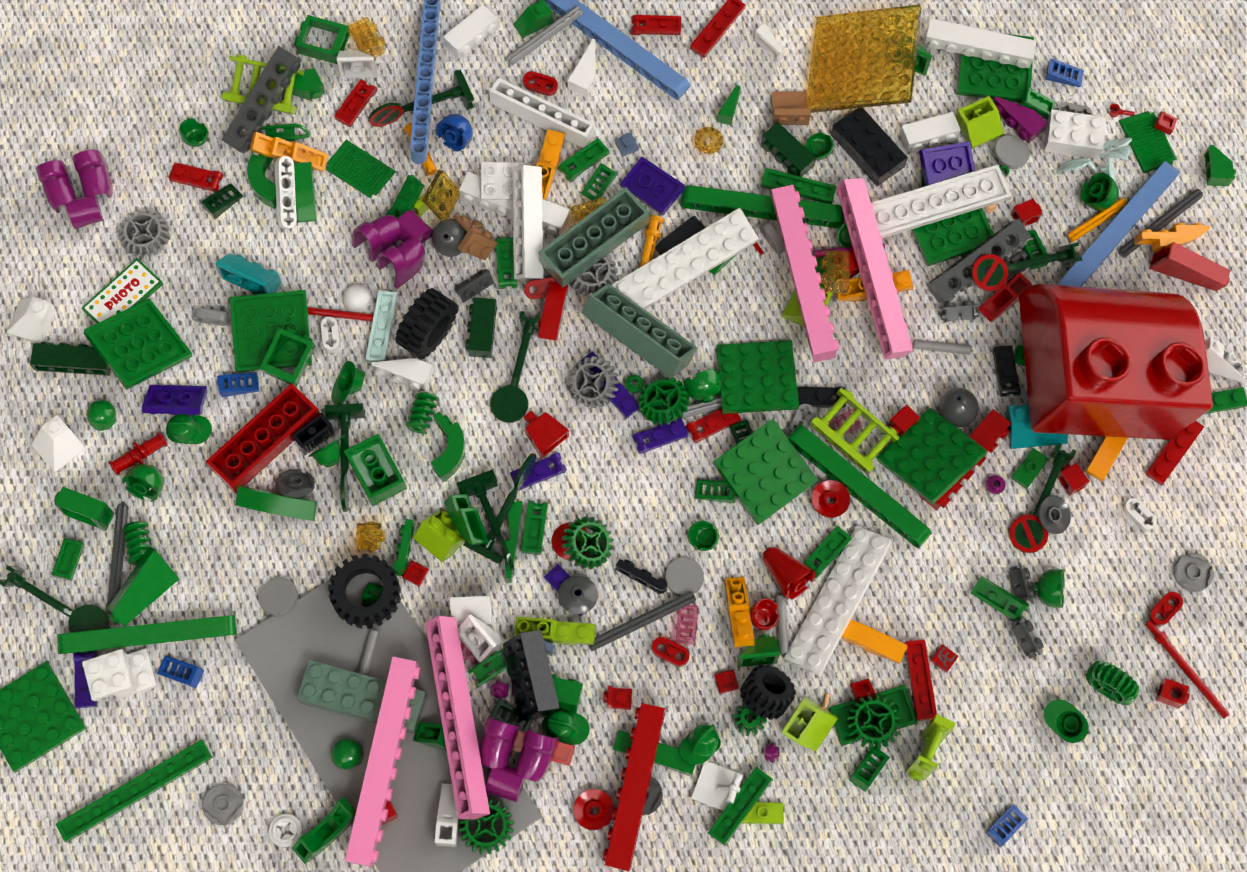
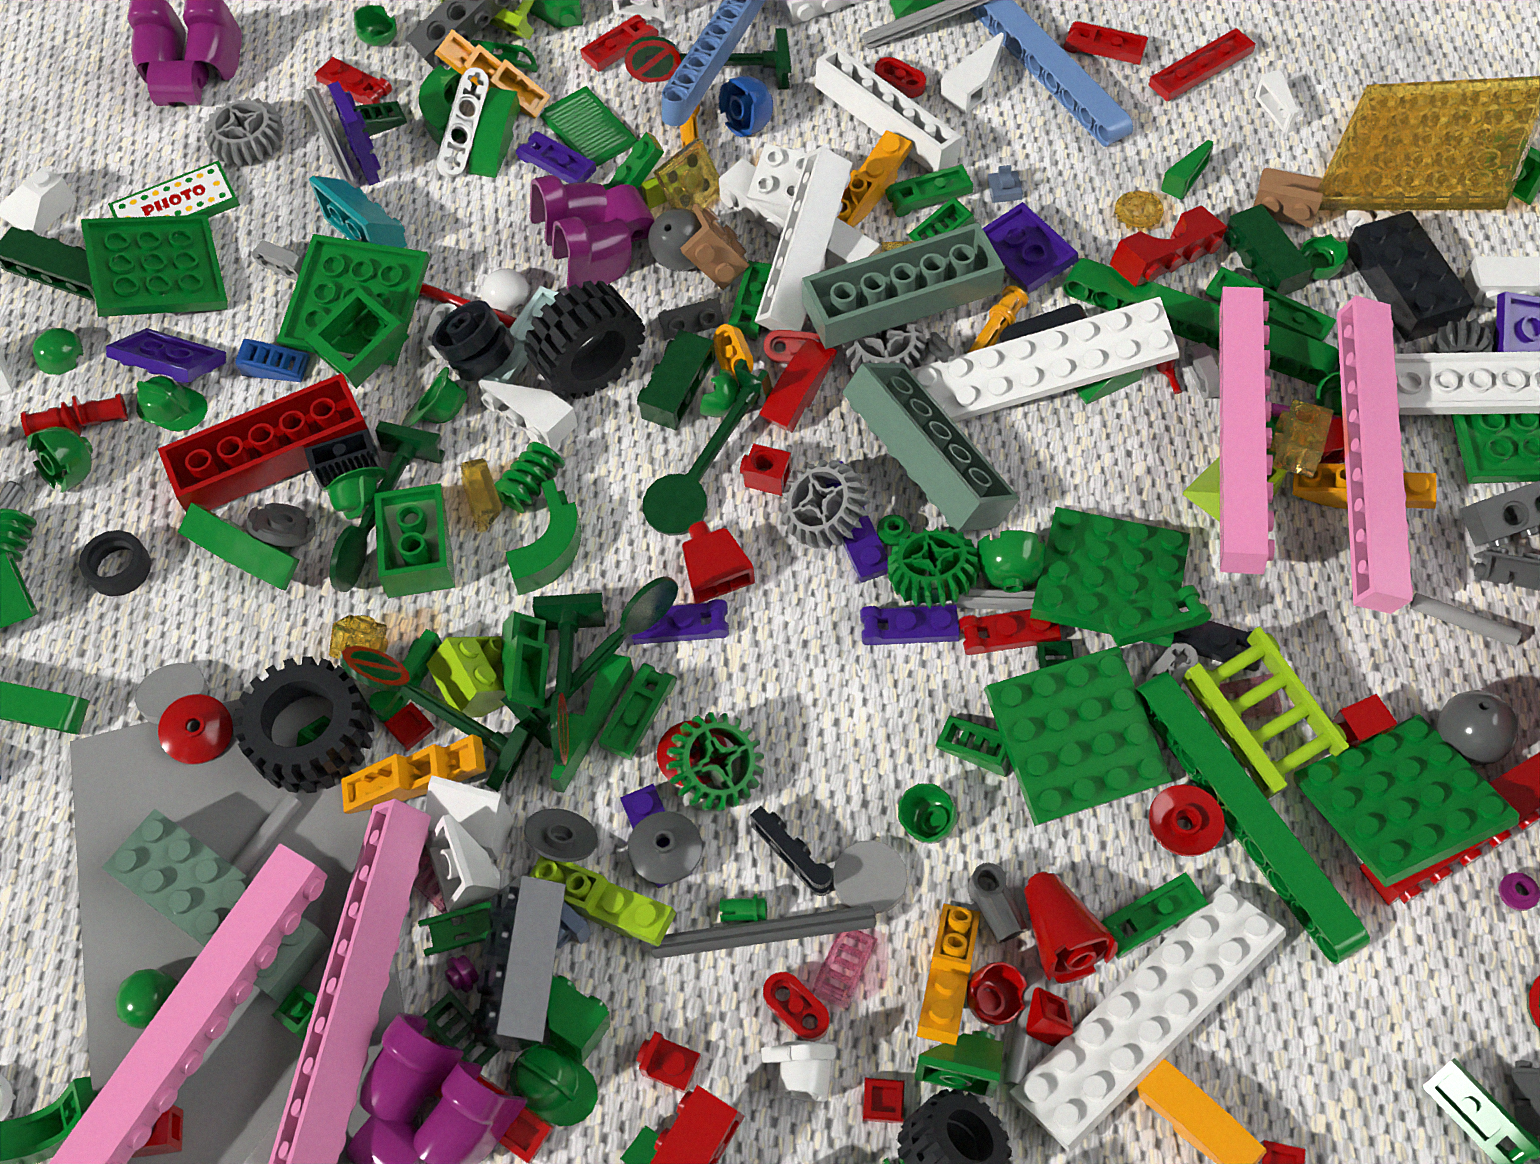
camera: 25 degrees right, 10 degrees down
none -> black tyre [79,530,151,597]
none -> red dish [158,694,233,765]
none -> light grey axle [303,86,360,188]
none -> dark purple plate [327,81,381,186]
none -> dark green piece [339,646,542,792]
none -> light orange slope [341,734,486,814]
none -> black wheel [432,300,515,381]
none -> clear yellow slope [460,458,502,533]
none -> dark purple plate [515,131,596,183]
none -> dark grey dish [524,808,598,862]
none -> green hair [700,368,740,417]
none -> light orange plate [712,324,754,375]
none -> green pin [719,893,767,922]
none -> red brick [740,443,792,496]
none -> white piece [761,1041,836,1102]
none -> dark grey axle [926,332,955,363]
none -> dark grey piece [967,862,1028,944]
none -> red slope [1026,986,1074,1047]
none -> green plate [1103,585,1212,647]
none -> red arch [1109,205,1227,287]
none -> dark grey gear [1434,317,1494,353]

